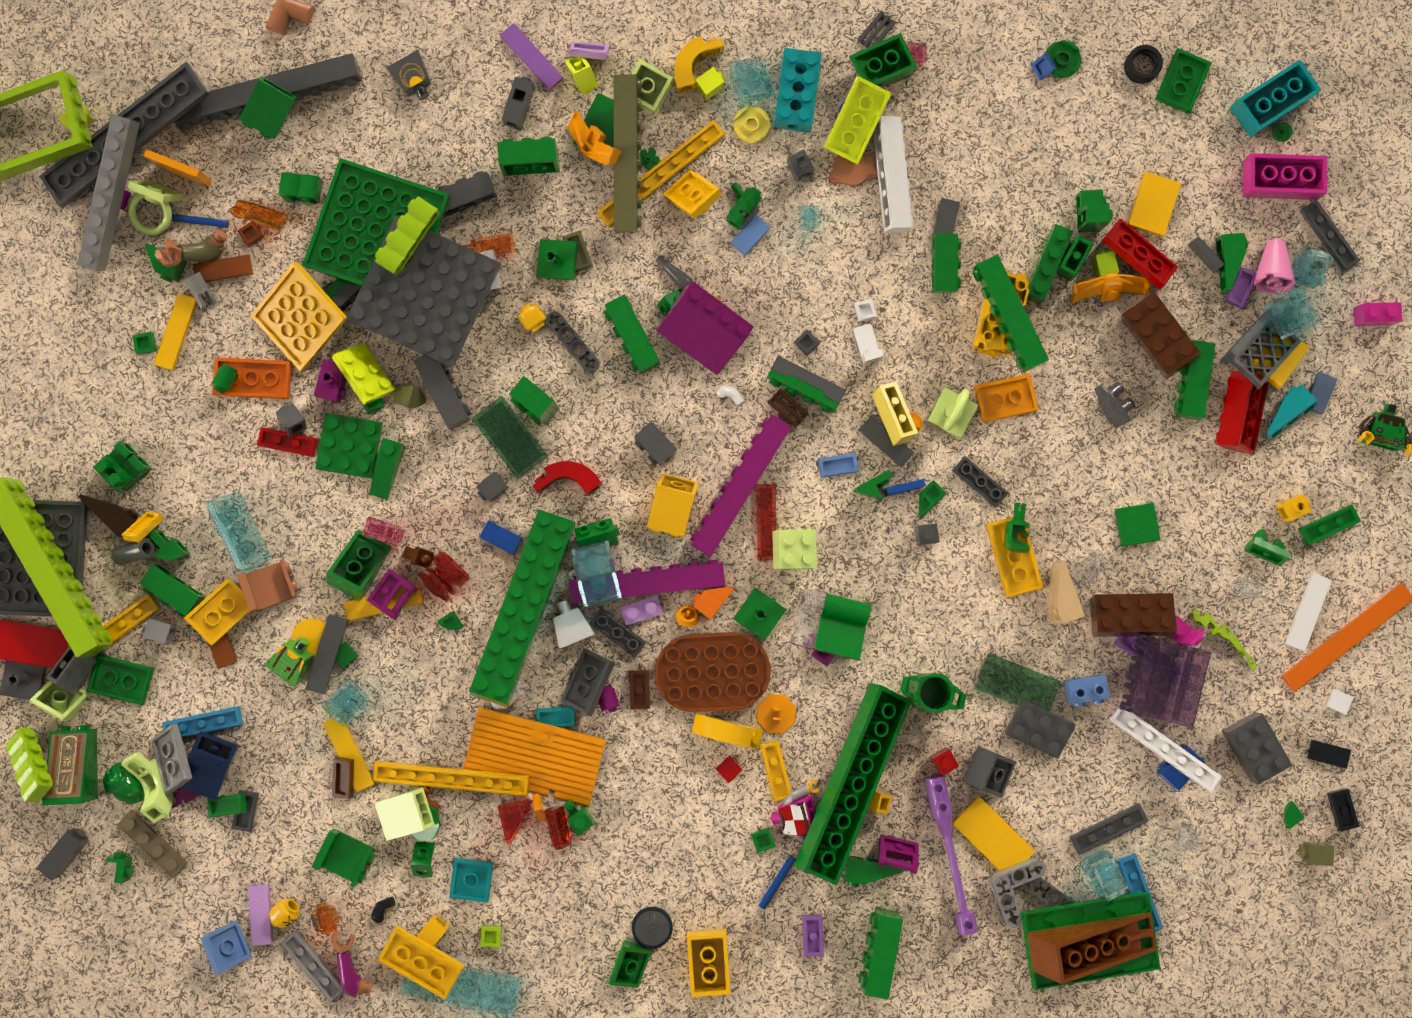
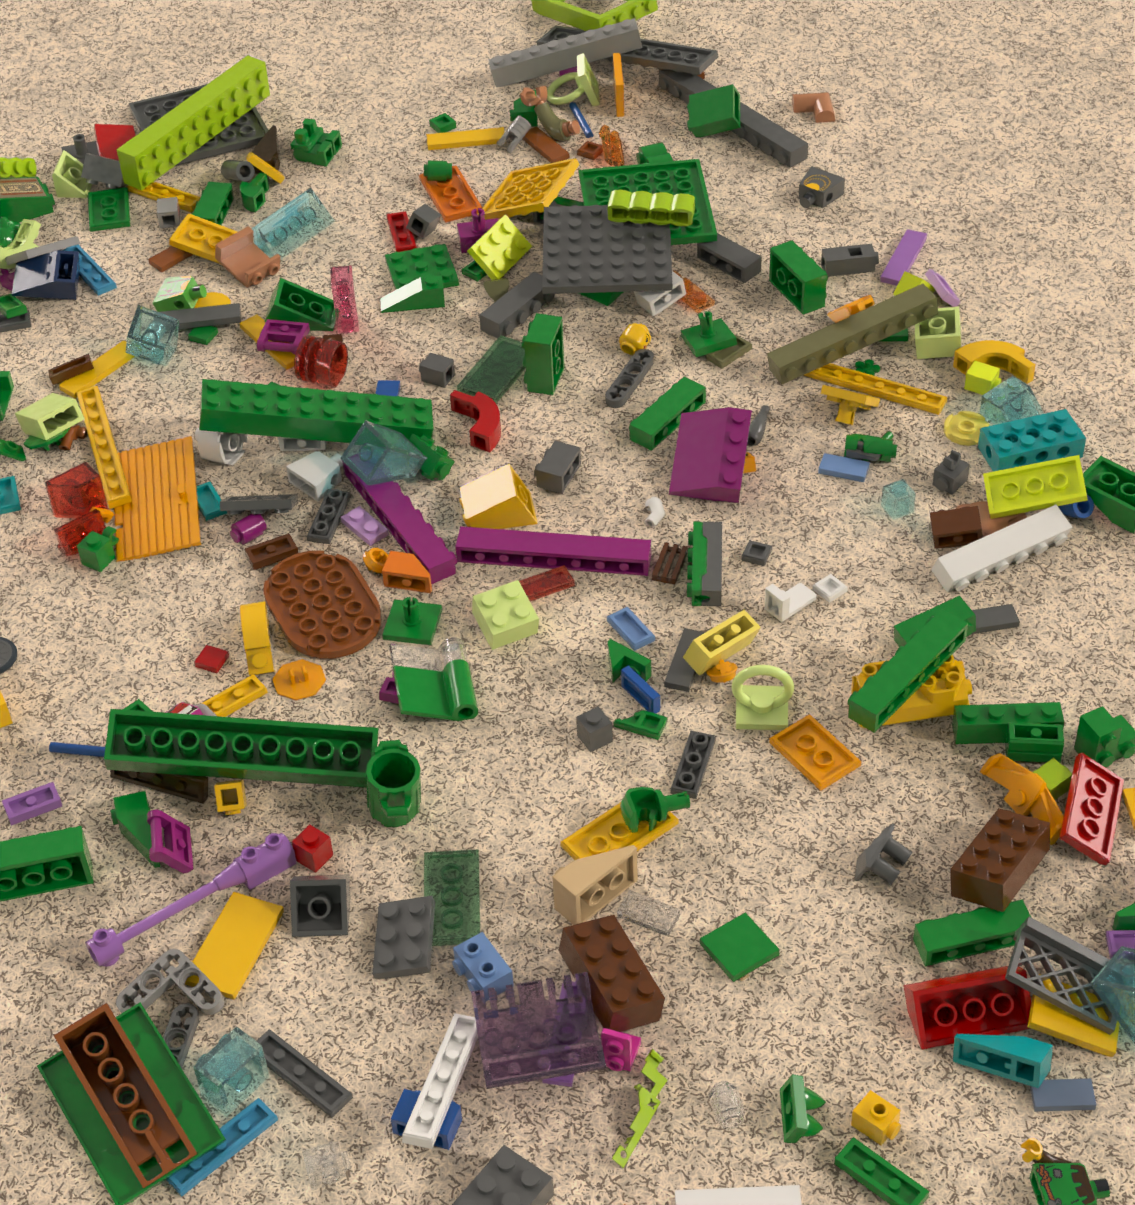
camera: 70 degrees right, 40 degrees down
none -> reddish brown brick [930,506,983,549]

